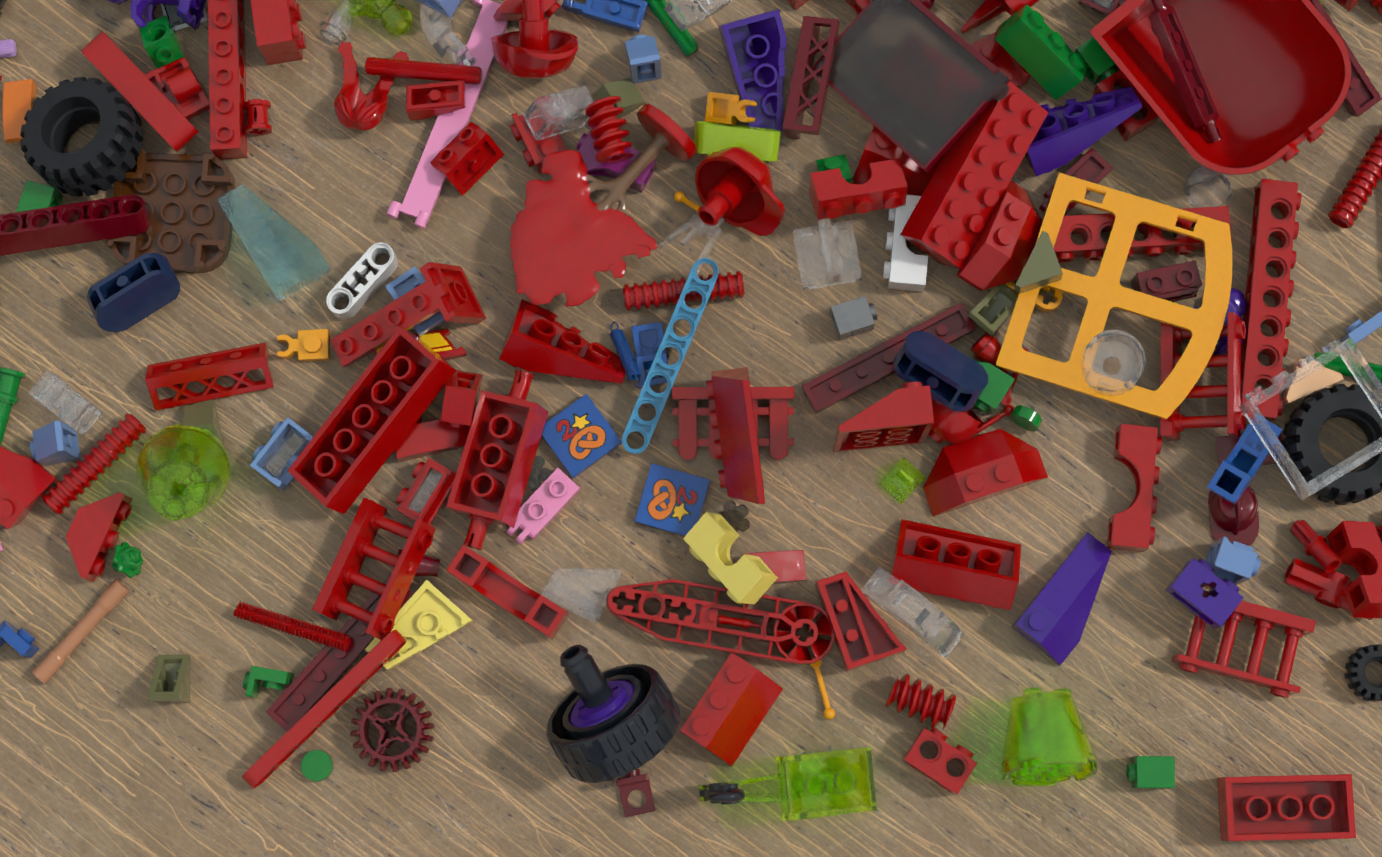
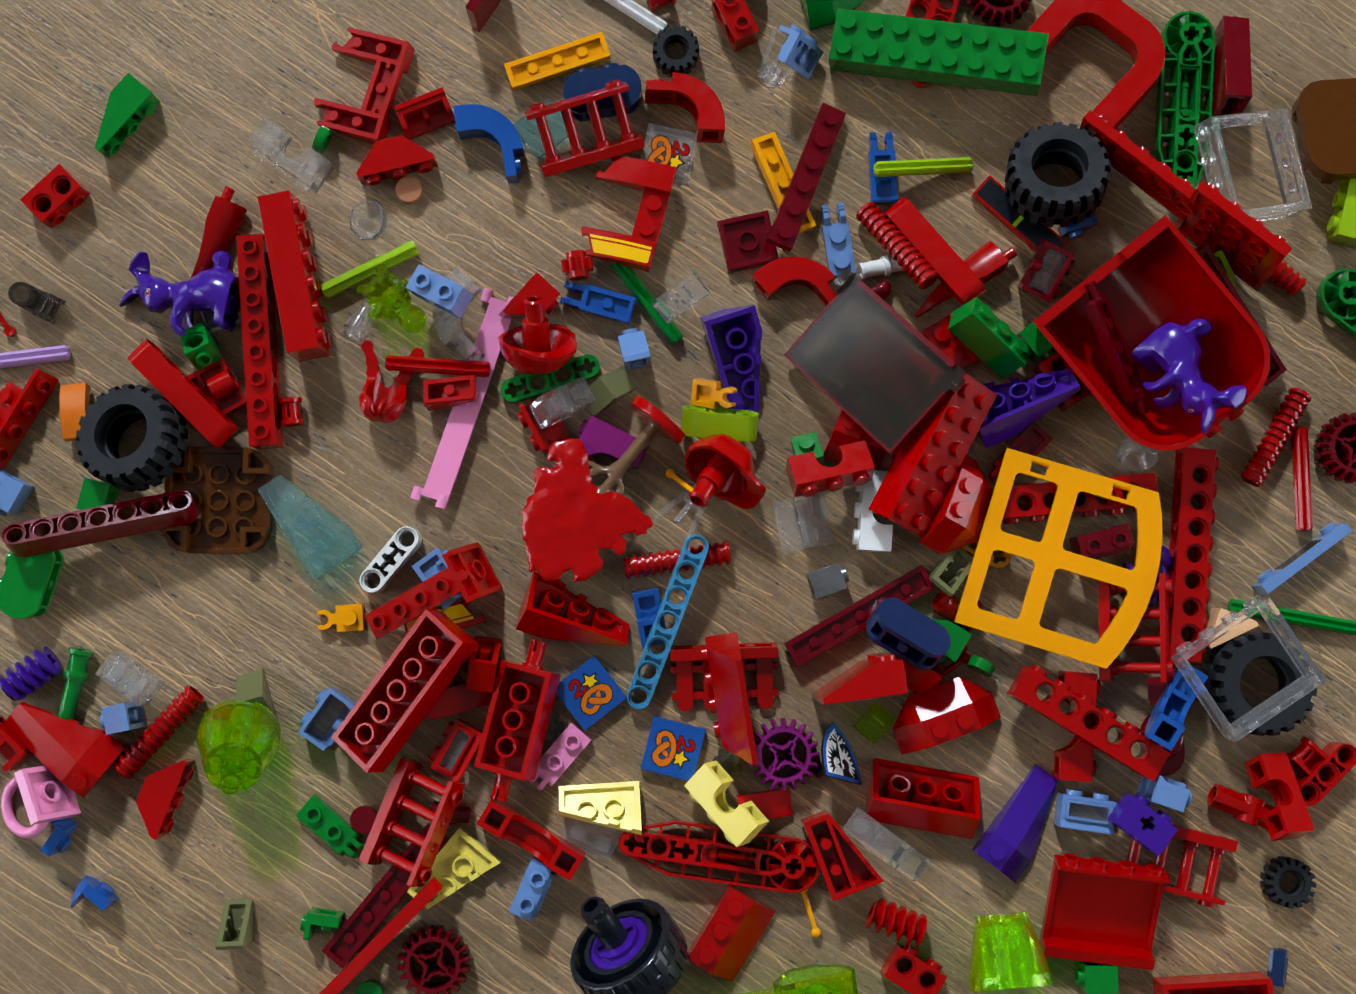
camera: 15 degrees left, 5 degrees up
nougat piece [31,579,129,684] -> none
dark blue brick [87,253,180,332] -> none
green plant [112,542,143,578] -> none
red fence [145,342,274,410] -> none
red axle [233,601,352,652] -> none
red bracket [431,122,504,196] -> none
red piece [585,96,634,164] -> none
blue piece [610,321,641,388] -> none
dark red fence [782,16,840,139] -> none
olive slope [1015,231,1063,294] -> none
clear piece [1081,329,1146,396] -> none
red axle [1290,520,1342,573] -> none
none -> green hinge [295,794,365,859]
none -> dark red tile [350,805,377,833]
none -> green beam [501,354,600,404]
none -> medium blue window [509,856,555,921]
none -> light yellow wing [559,781,642,835]
none -> magenta gear [748,717,820,791]
none -> shield [814,722,862,785]
none -> red brick [1006,665,1170,781]
none -> red panel [1039,853,1170,970]
none -> medium blue window [1054,788,1117,835]
none -> dark purple animal [1131,318,1248,434]
none -> dark blue piece [1267,948,1288,987]

